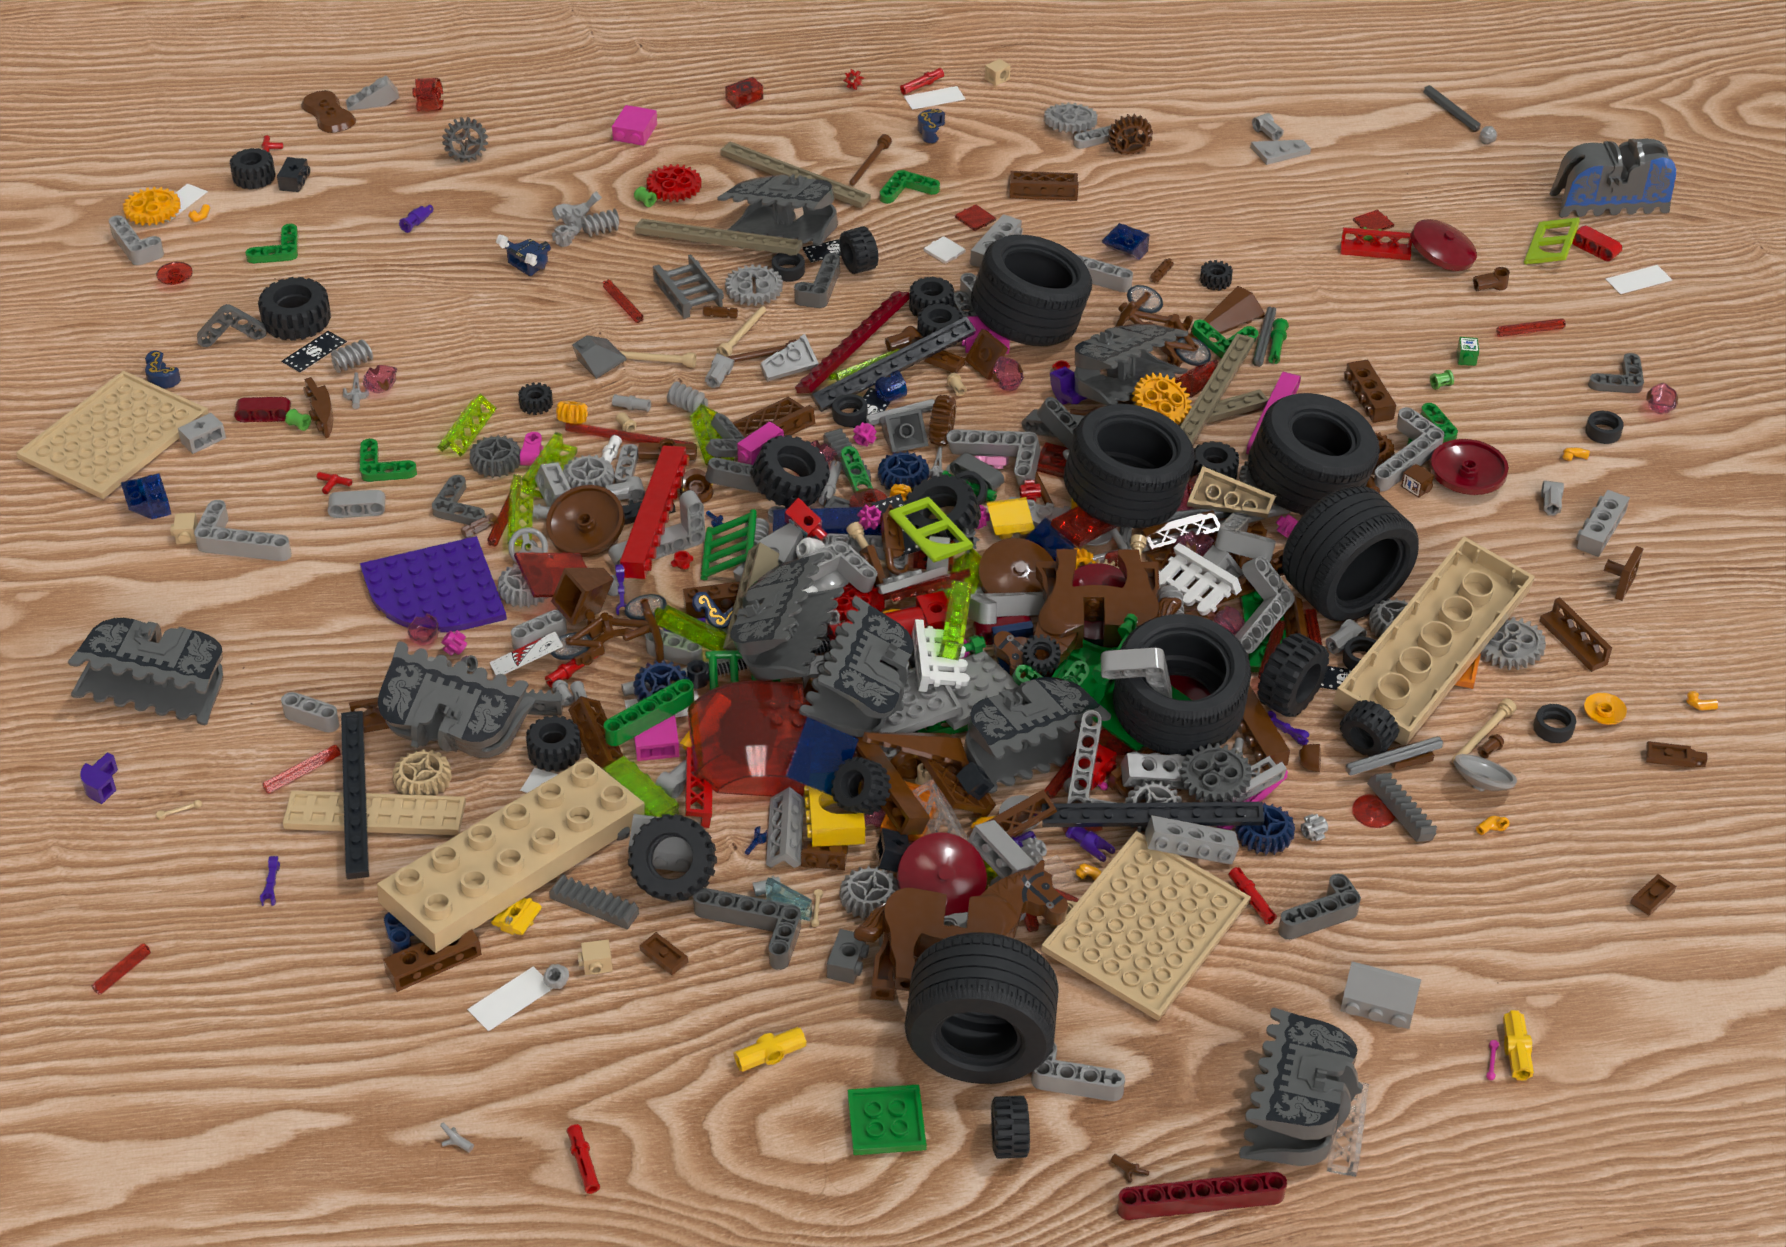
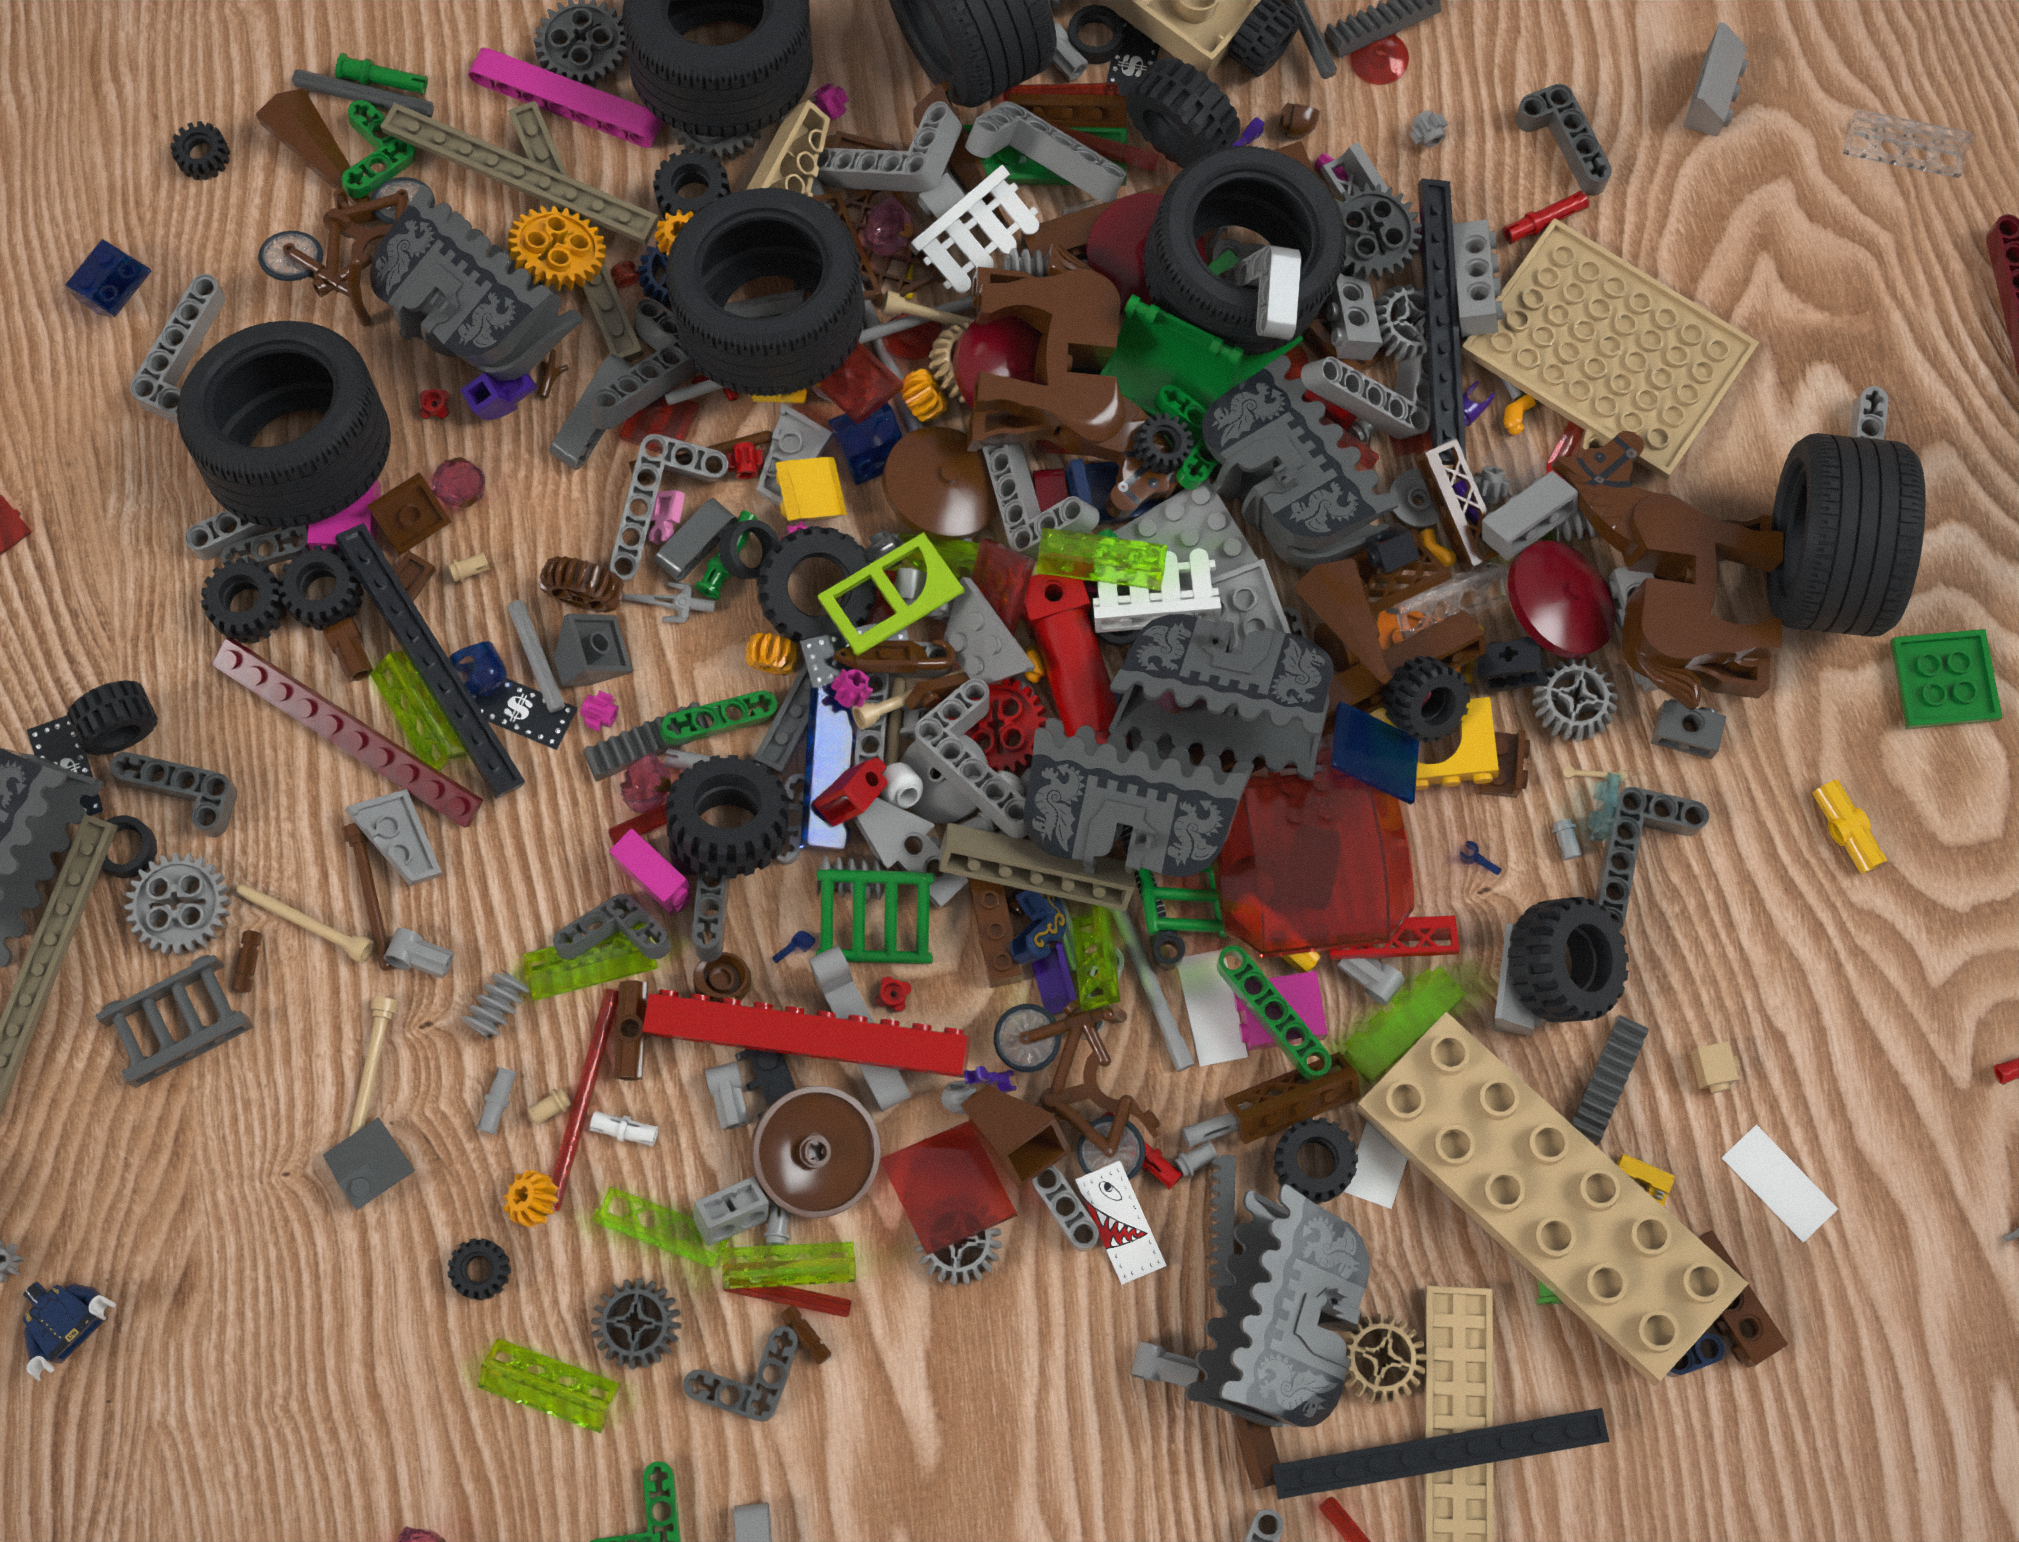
camera: 90 degrees left, 30 degrees up
dark purple plate [360,536,507,632] -> none
clear pink hair [407,613,439,646] -> none
dark pink gear [441,630,467,656] -> none
dark grey hinge [461,655,478,672] -> none
light grey piece [508,527,548,565] -> none
dark pink piece [520,432,544,467] -> none
light grey piece [543,964,569,989] -> none
light grey gear [563,454,614,489] -> none
clear red axle [603,279,644,323] -> none
light grey beam [614,444,638,484] -> none
dark blue gear [633,659,689,702] -> none
reddish brown plate [640,932,688,975] -> none
reddish brown fence [733,396,816,438] -> none
light grey fence [766,787,804,868] -> none
black tyre [832,394,868,427] -> none
clear red dish [850,488,888,514] -> none
dark blue gear [878,451,929,491] -> none
white piece [924,236,966,264] -> none
light grey brick [970,214,1023,268] -> none
black tyre [991,1096,1030,1159] -> none
reddish brown bar [1110,1154,1150,1183] -> none
reddish brown axle [1150,258,1174,283] -> none
clear red slope [1175,359,1218,398] -> none
clear pink hair [1213,605,1245,635] -> none
dark blue gear [1235,802,1295,855] -> none
dark grey animal [1239,1008,1363,1166] -> none

